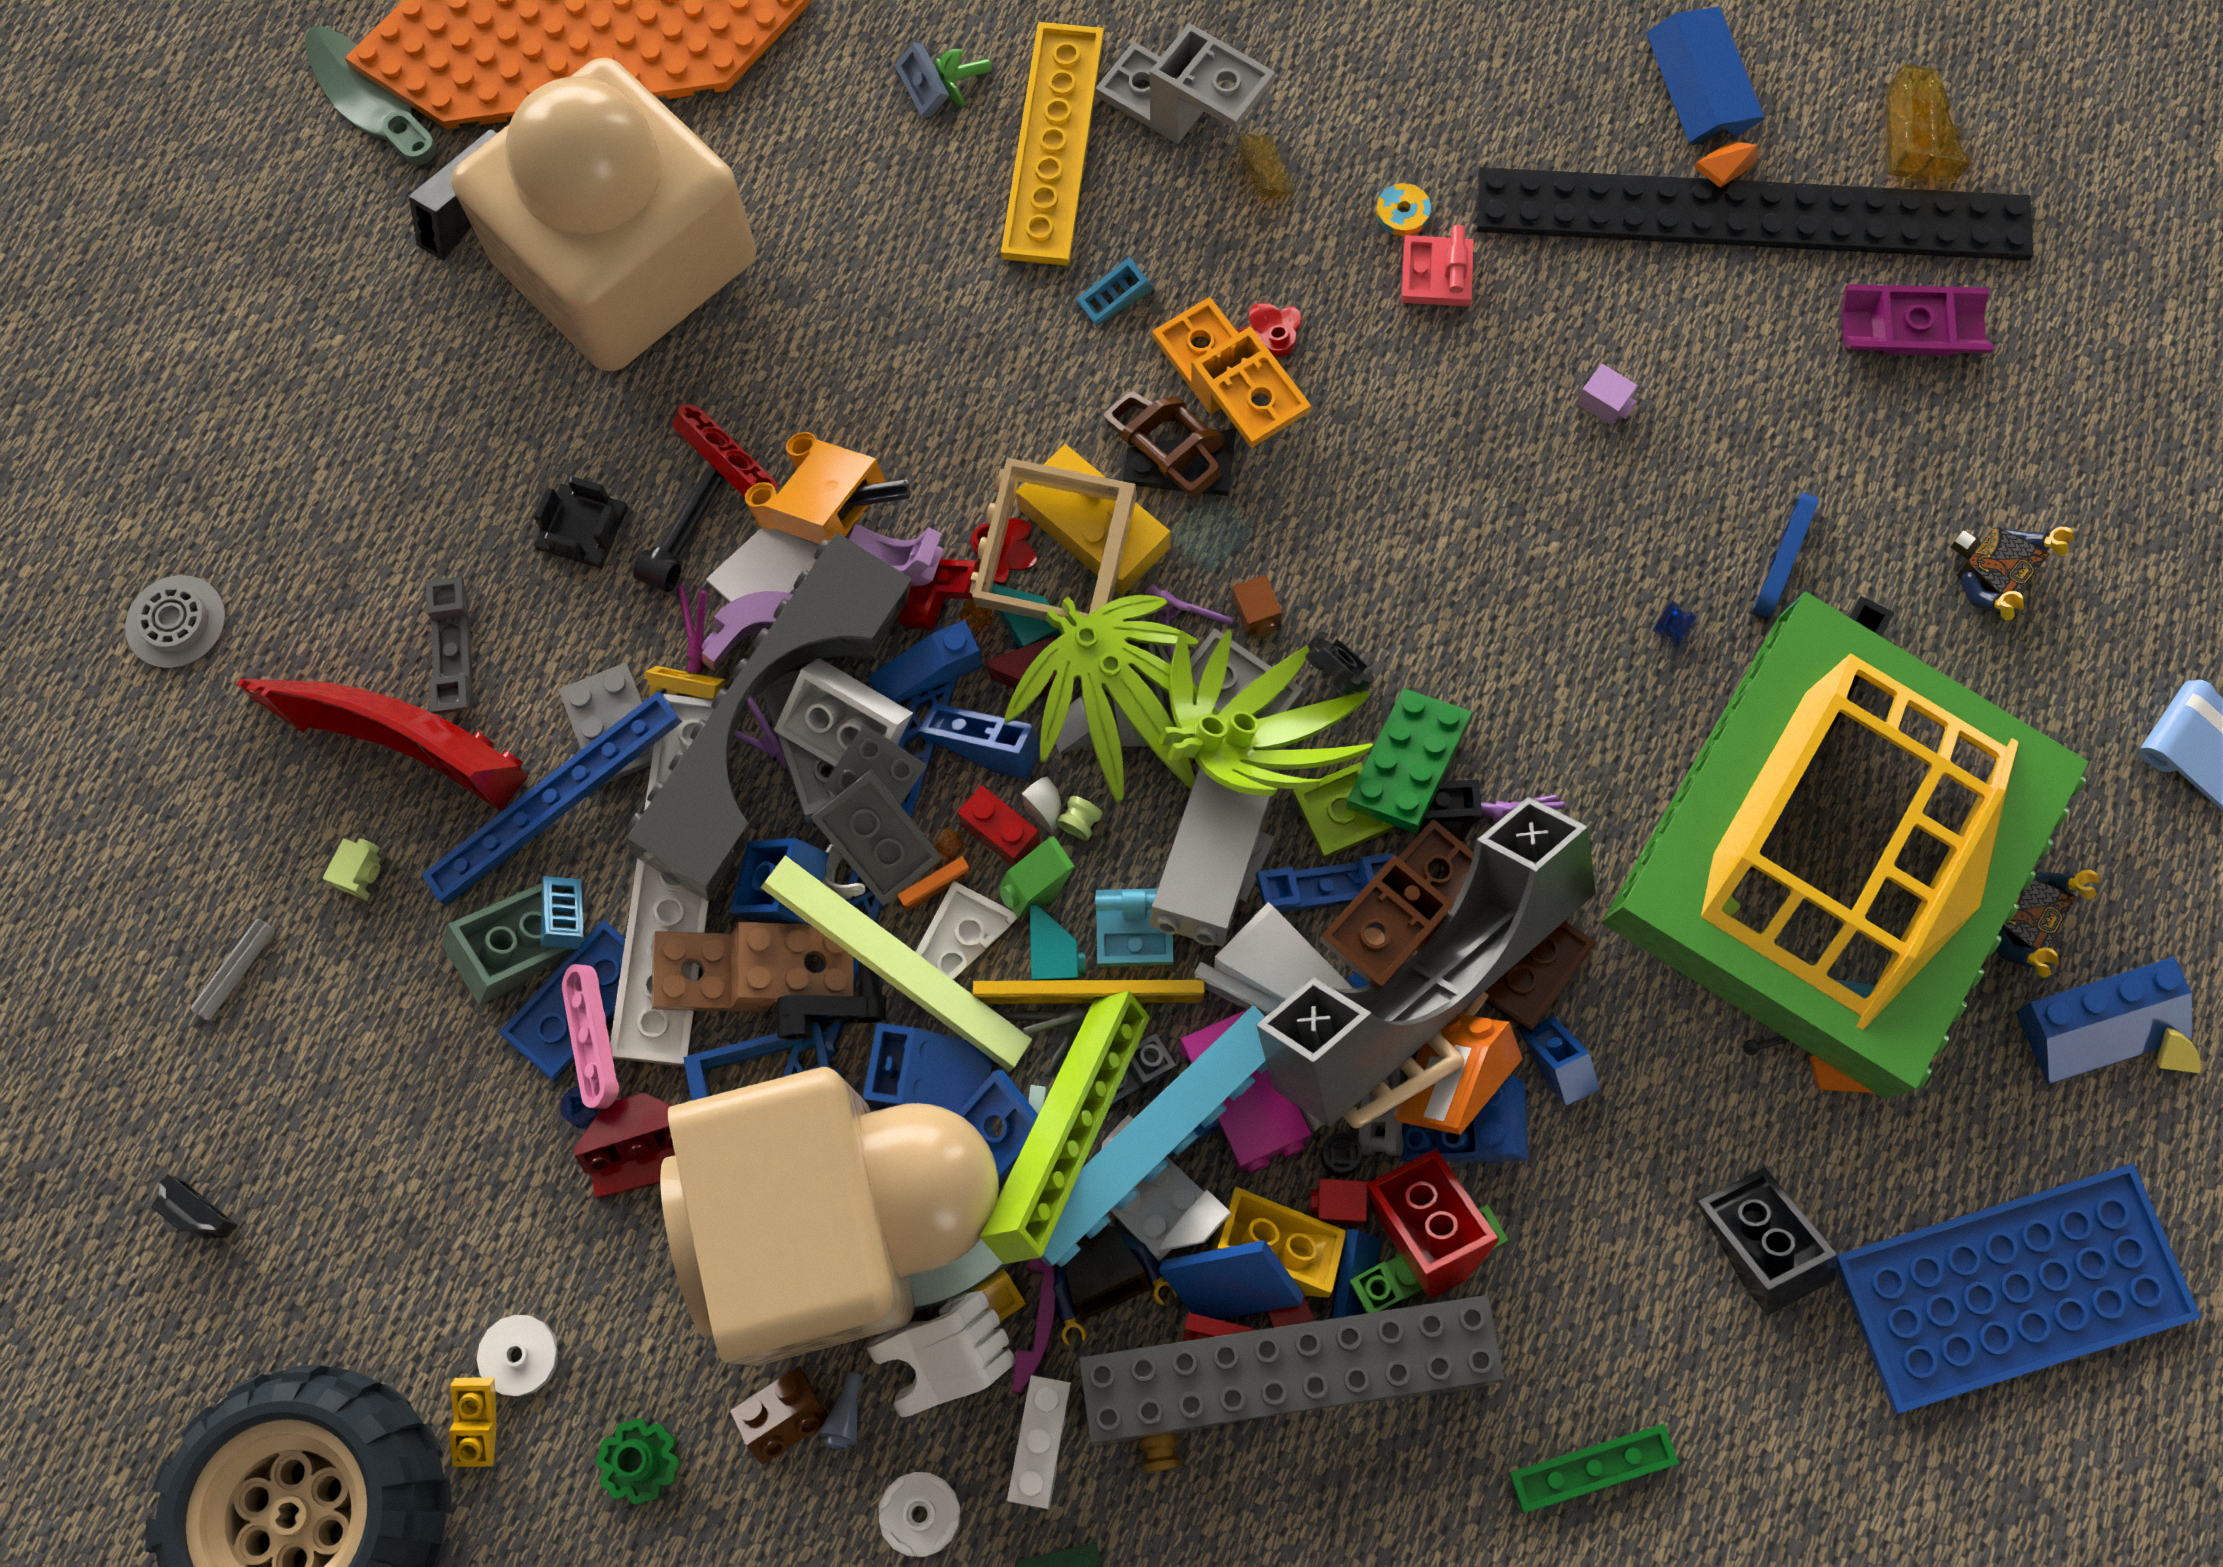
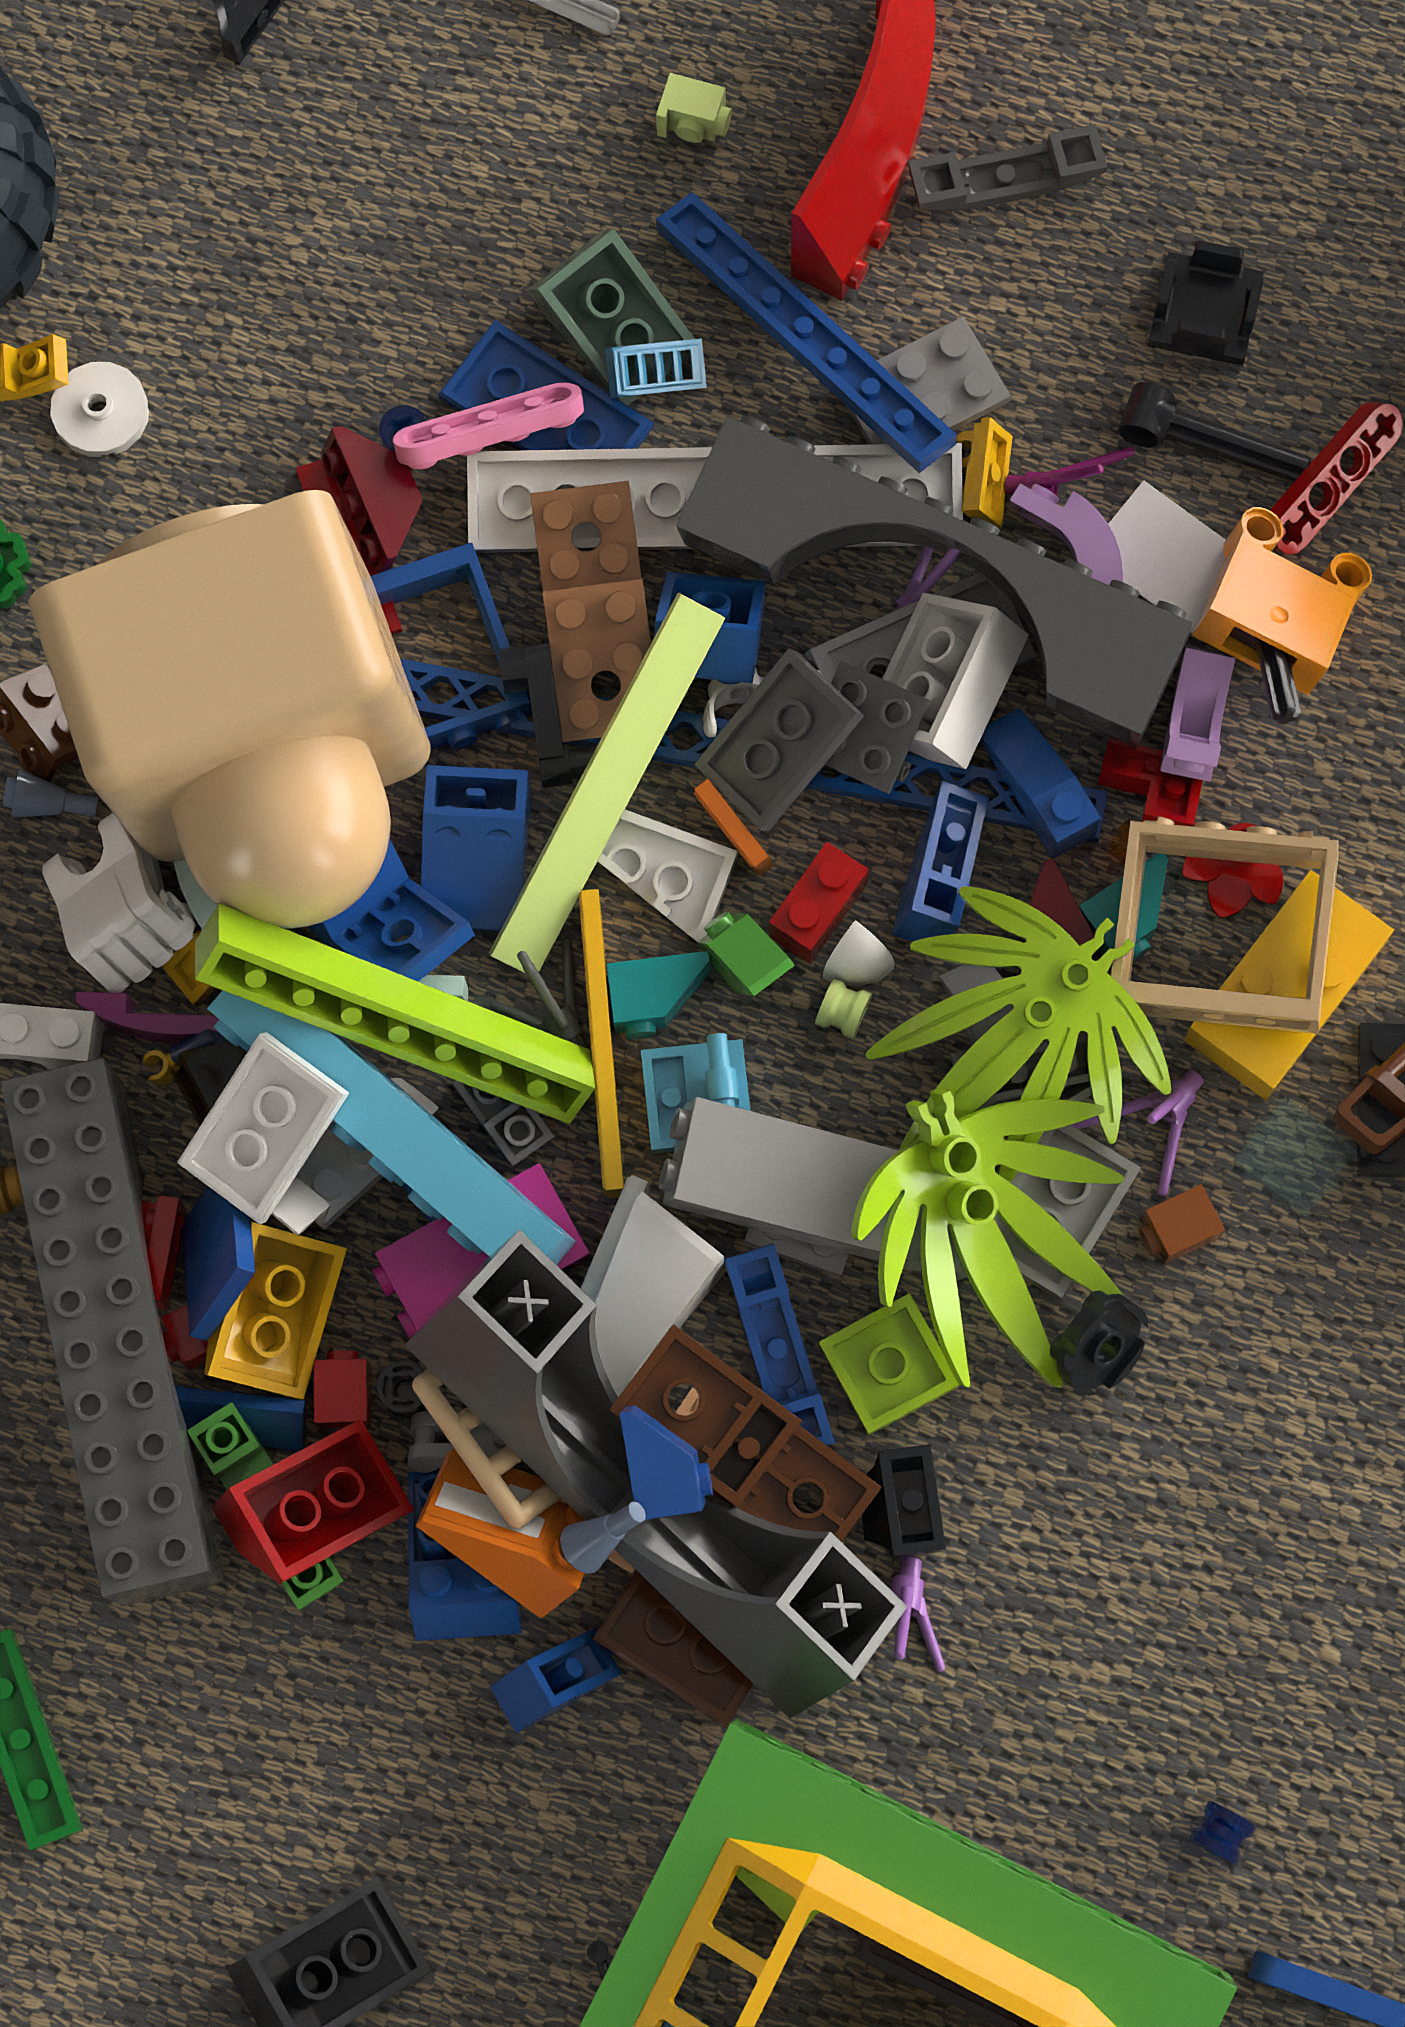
camera: 85 degrees right, 5 degrees up
clear orange plate [933,827,965,862] -> none
green plate [1346,688,1472,833] -> none
none -> white tile [177,1032,349,1224]
none -> sand blue cone [560,1502,646,1574]
none -> blue slope [620,1405,713,1520]

